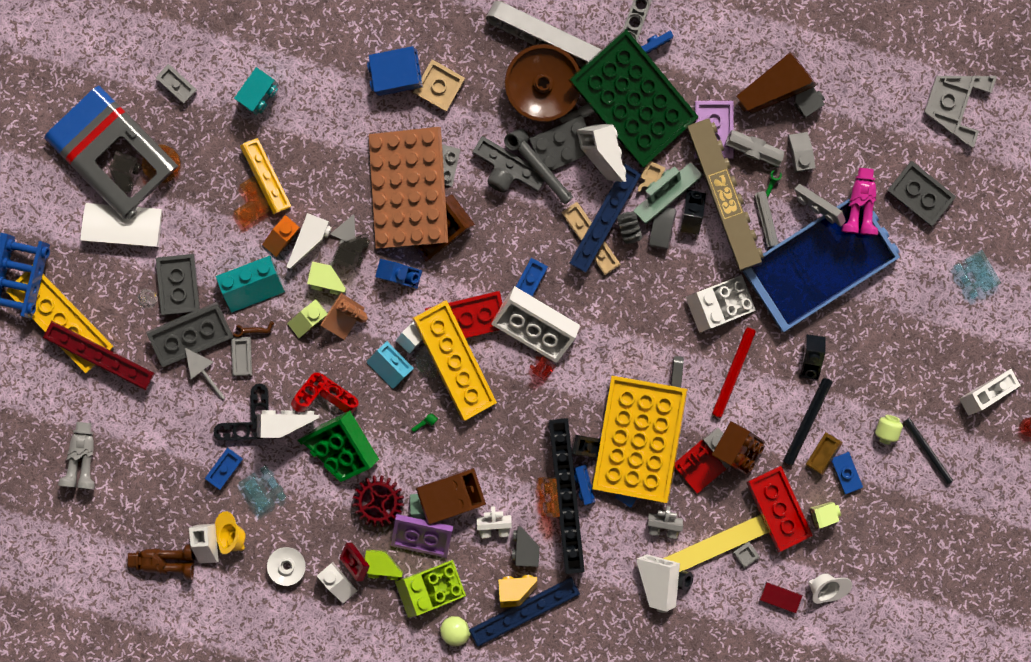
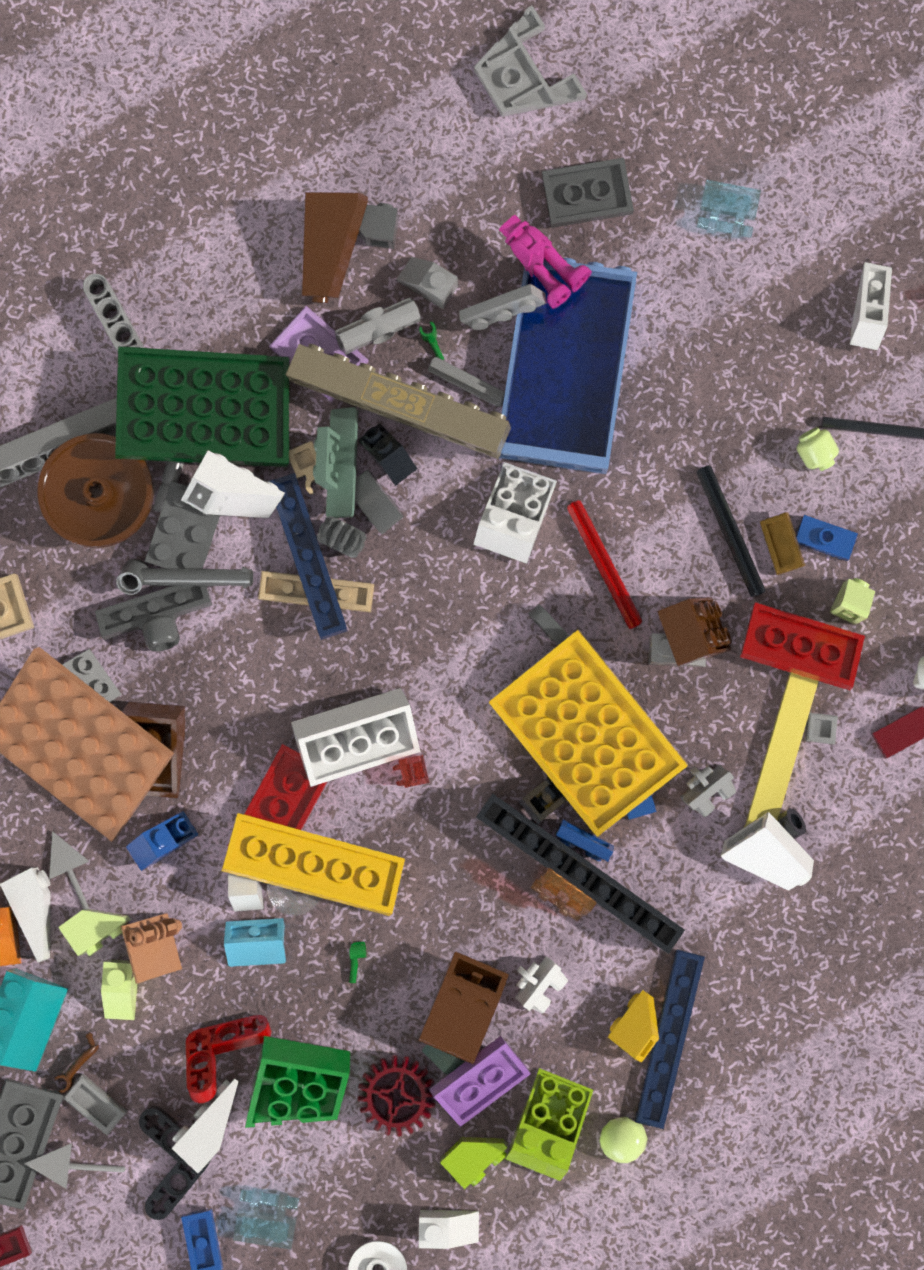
camera: 40 degrees left, 5 degrees down
clear smoke slope [332,233,370,270] -> none
dark red plate [339,543,370,581] -> none
dark grey slope [512,526,540,567] -> none
blue plate [516,258,548,296] -> none
blue plate [641,30,674,54] -> none
red hinge [675,440,726,494] -> none
black slope [800,334,826,380] -> none

